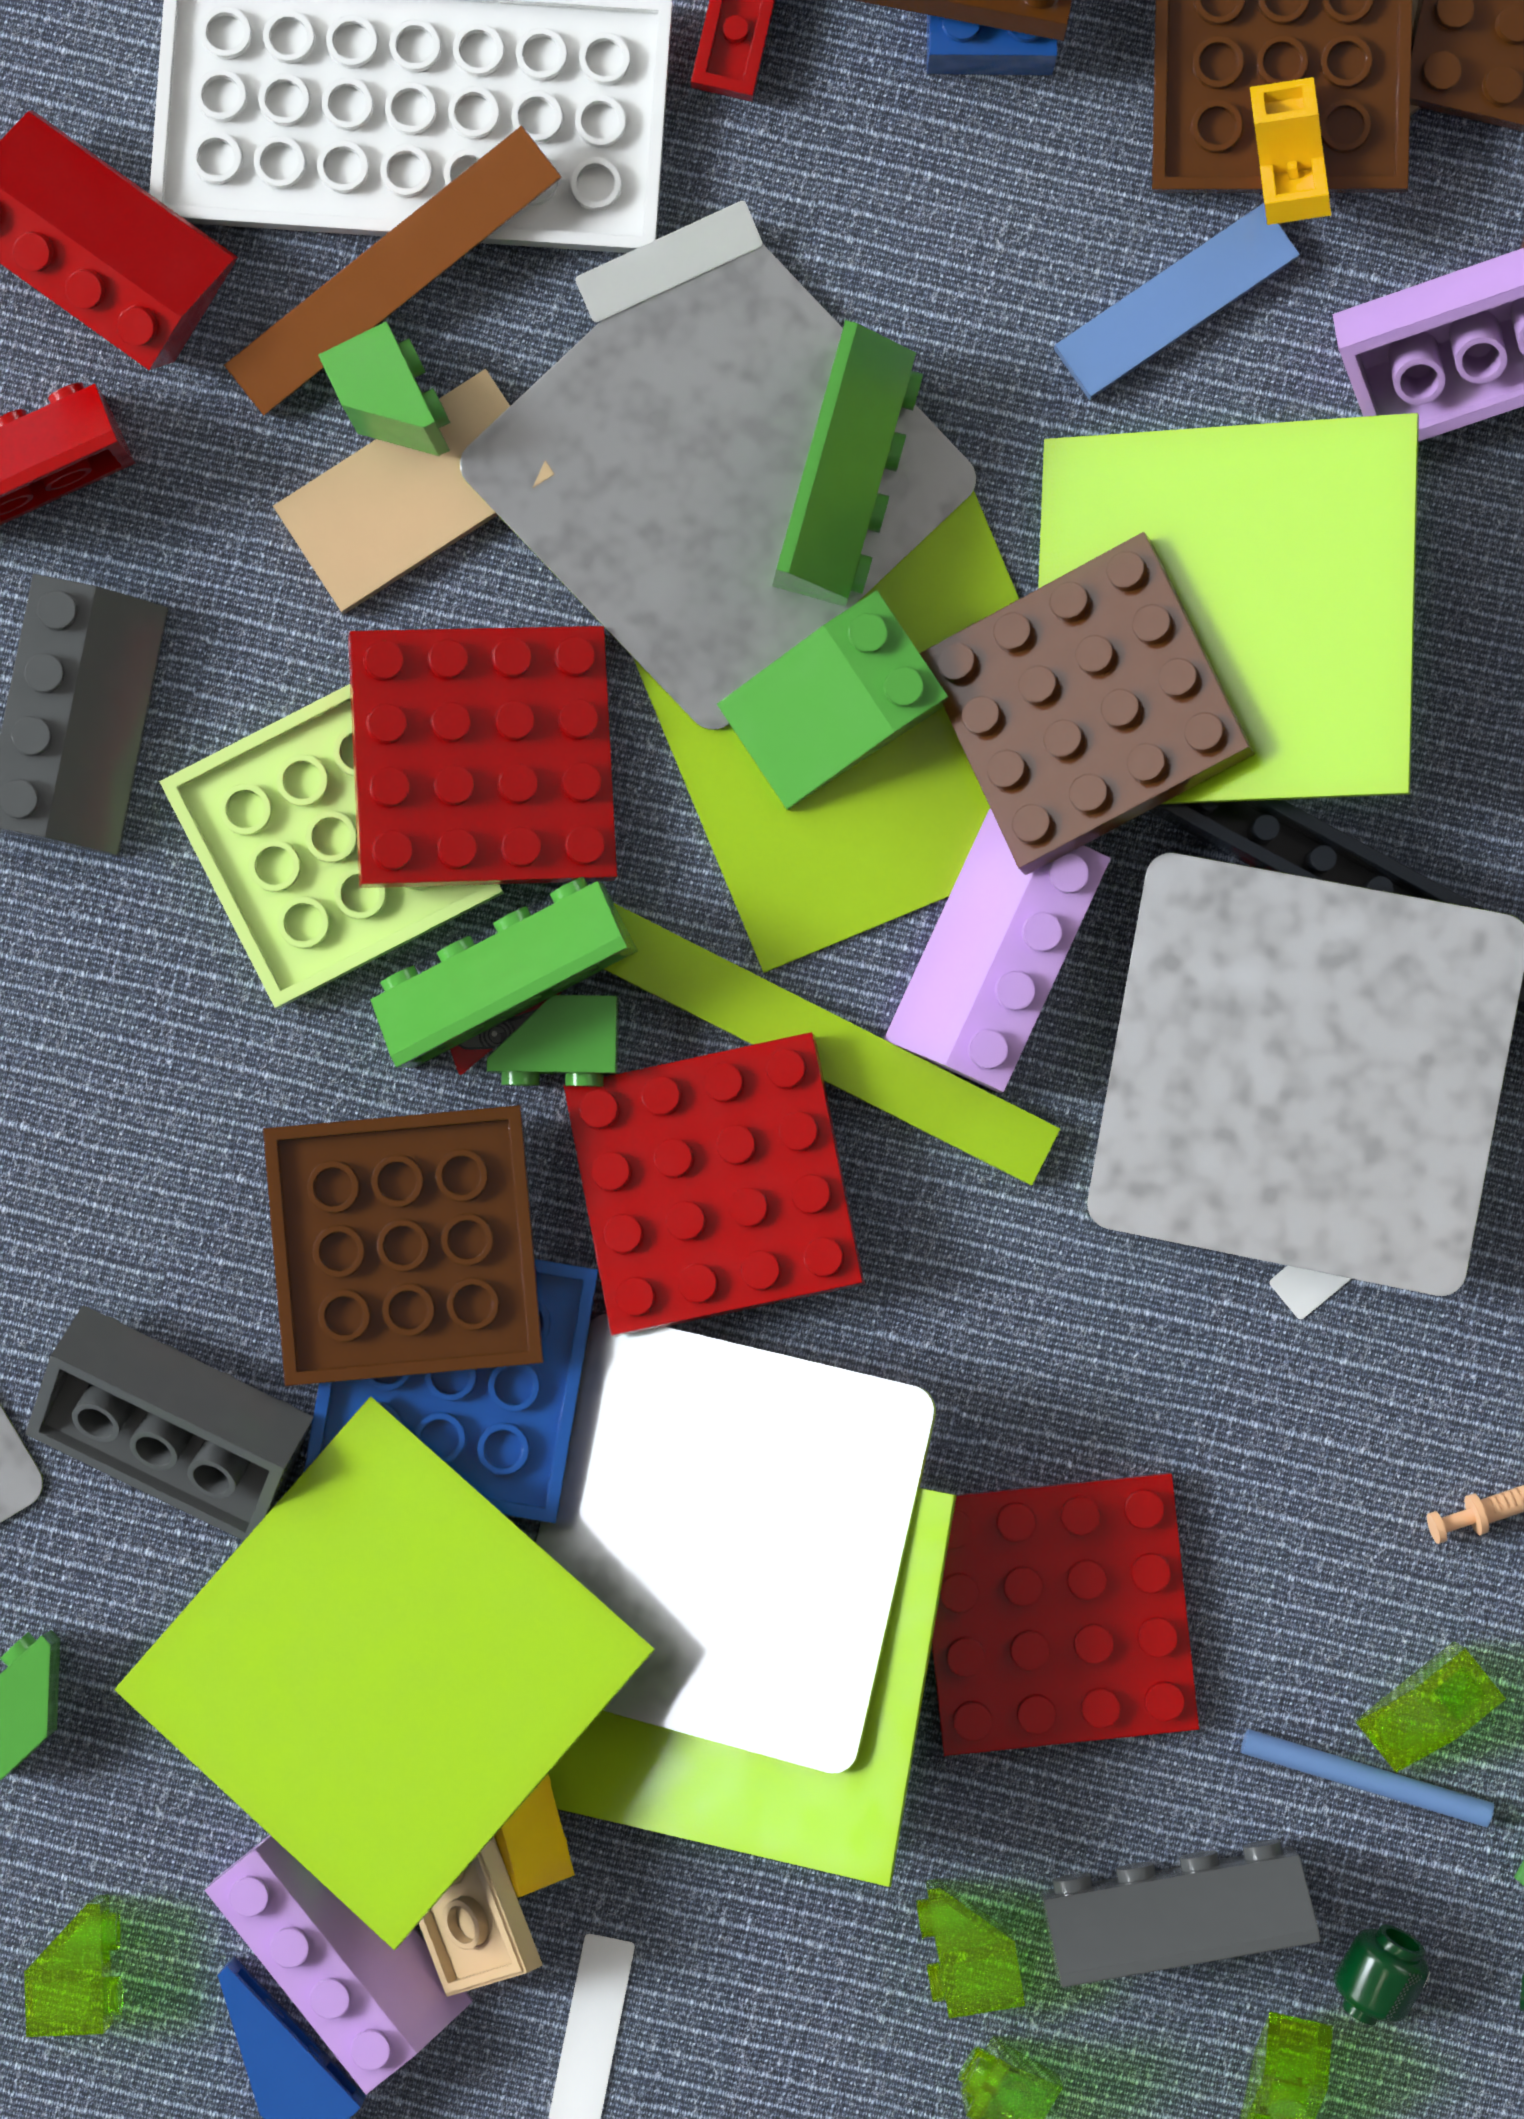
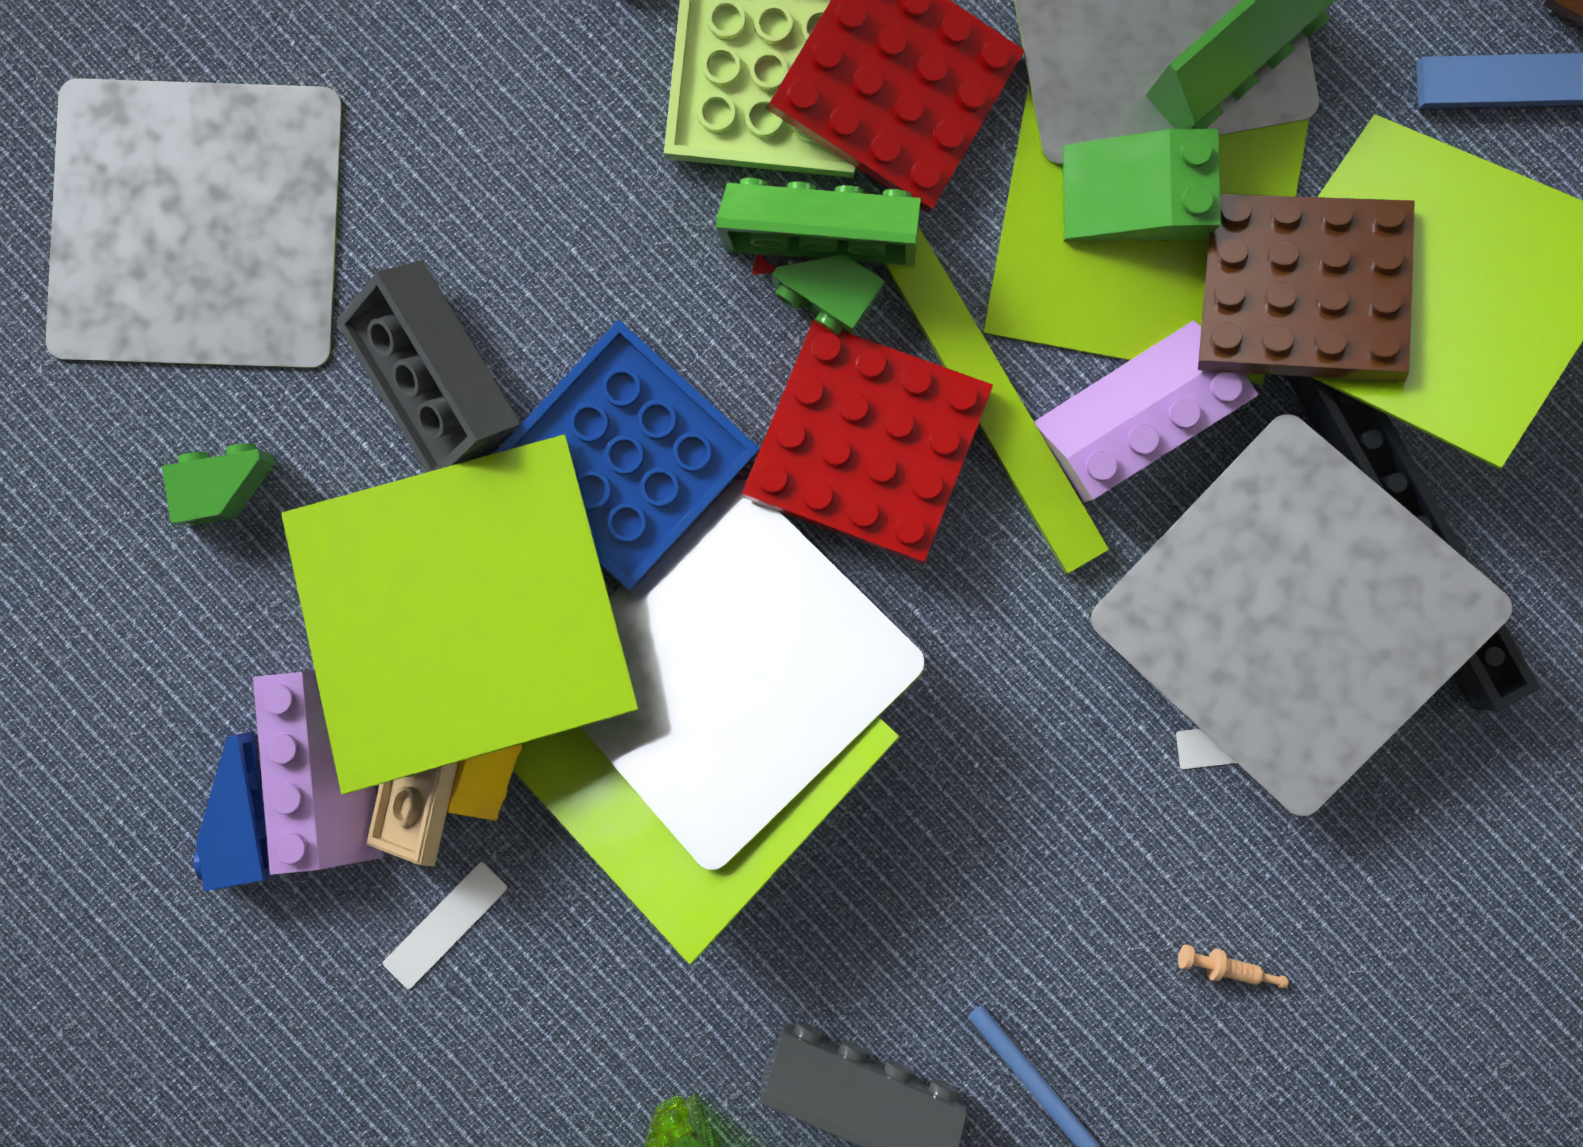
camera: 30 degrees right, 0 degrees up
clear neon green slope [24,1894,123,2037] -> none
reddish brown plate [263,1105,544,1386] -> none
clear neon green slope [916,1879,1025,2019] -> none
red plate [932,1472,1199,1756] -> none
clear neon green slope [1354,1641,1506,1773] -> none

